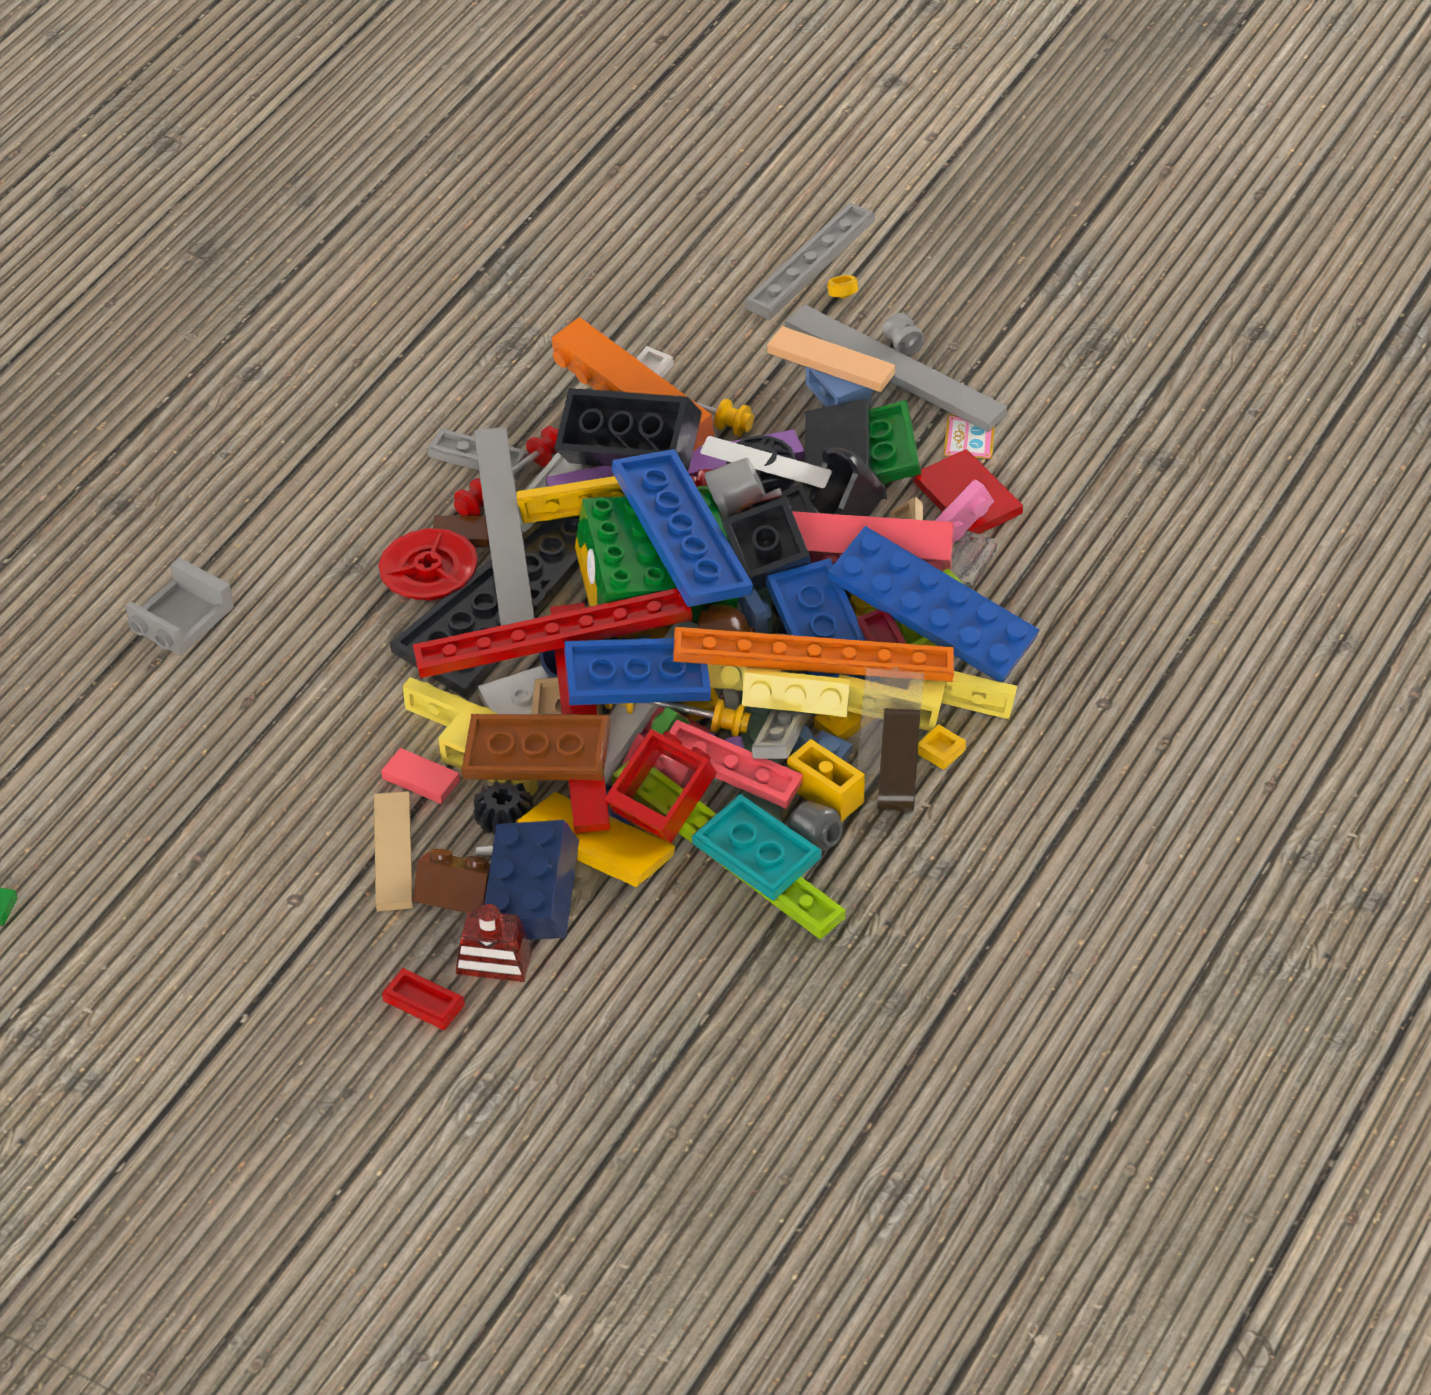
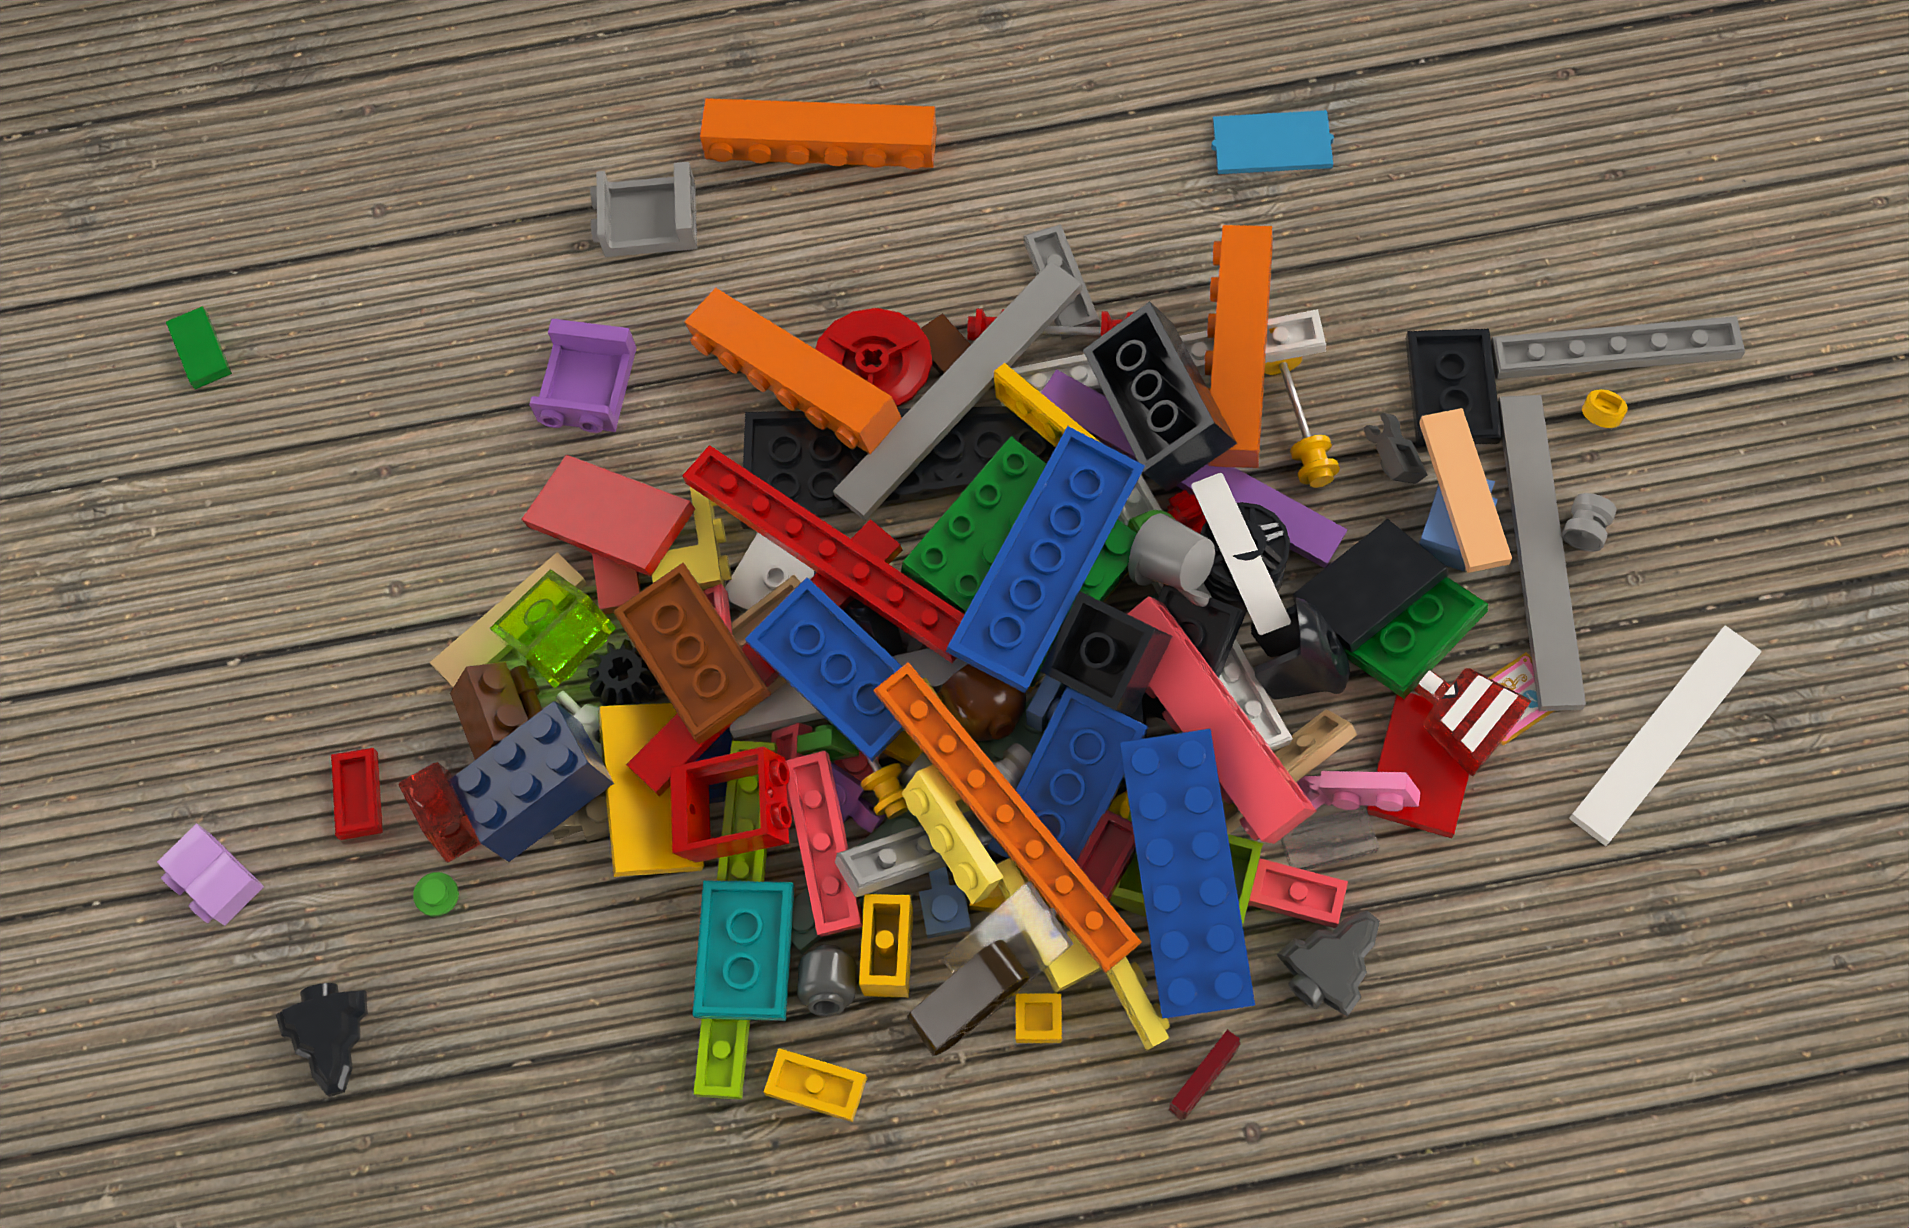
camera: 55 degrees right, 20 degrees up
none -> lavender brick [157,823,264,925]
none -> black rock [276,983,368,1097]
none -> bright green plate [413,872,459,917]
none -> clear neon green brick [489,569,616,688]
none -> tile [521,454,696,577]
none -> medium lavender panel [529,319,637,433]
none -> orange brick [684,287,902,454]
none -> orange brick [700,98,937,169]
none -> yellow plate [764,1048,867,1122]
none -> dark red tile [1169,1029,1241,1121]
none -> dark azure piece [1211,110,1334,174]
none -> coral plate [1248,858,1348,928]
none -> dark grey rock [1277,910,1380,1017]
none -> dark grey plate [1364,413,1428,484]
none -> black tile [1405,329,1502,446]
none -> clear red torso [1414,668,1532,777]
none -> white tile [1569,625,1762,846]

